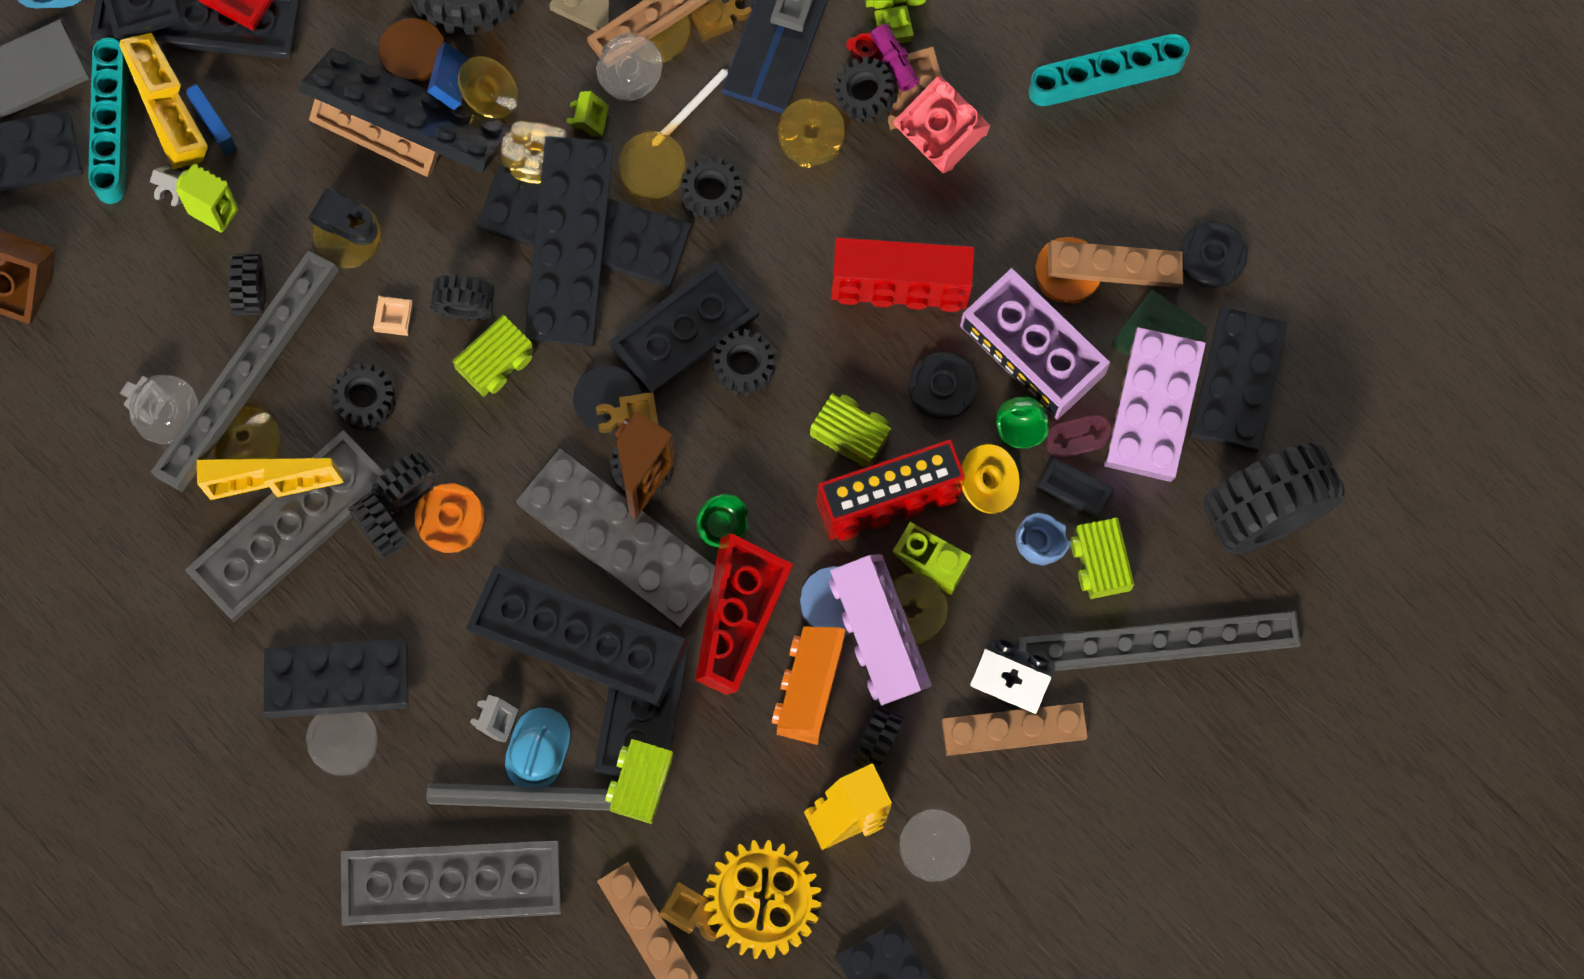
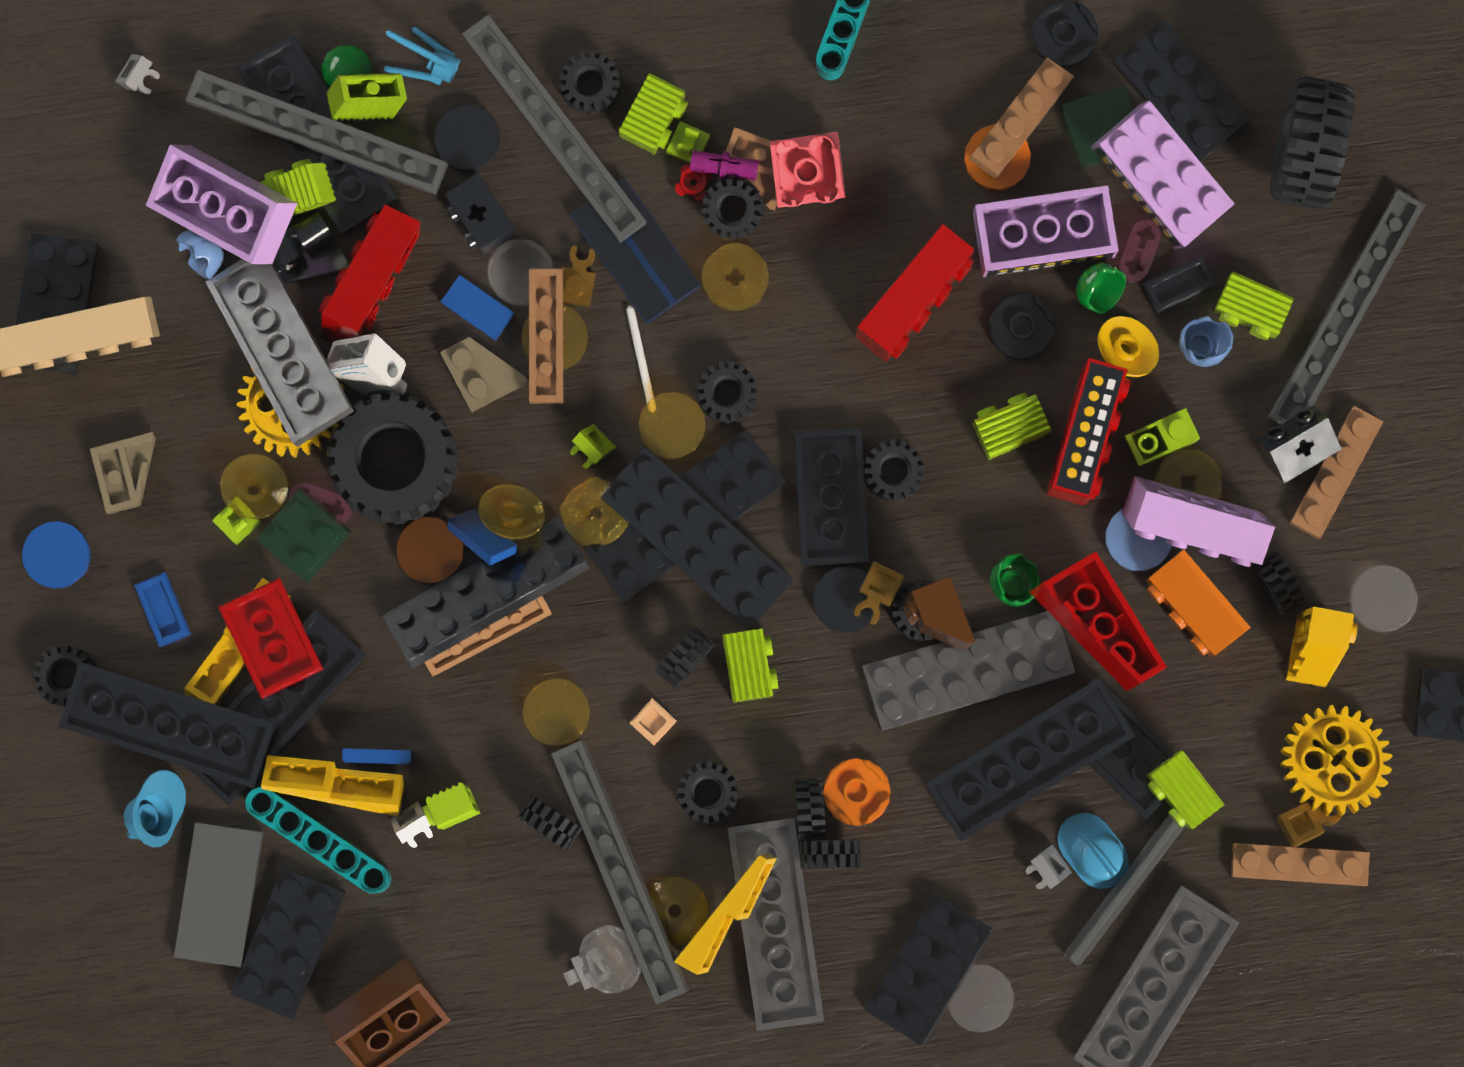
camera: 50 degrees left, 10 degrees up
black piece [308,188,378,246] -> none
clear tile [596,33,663,101] -> none

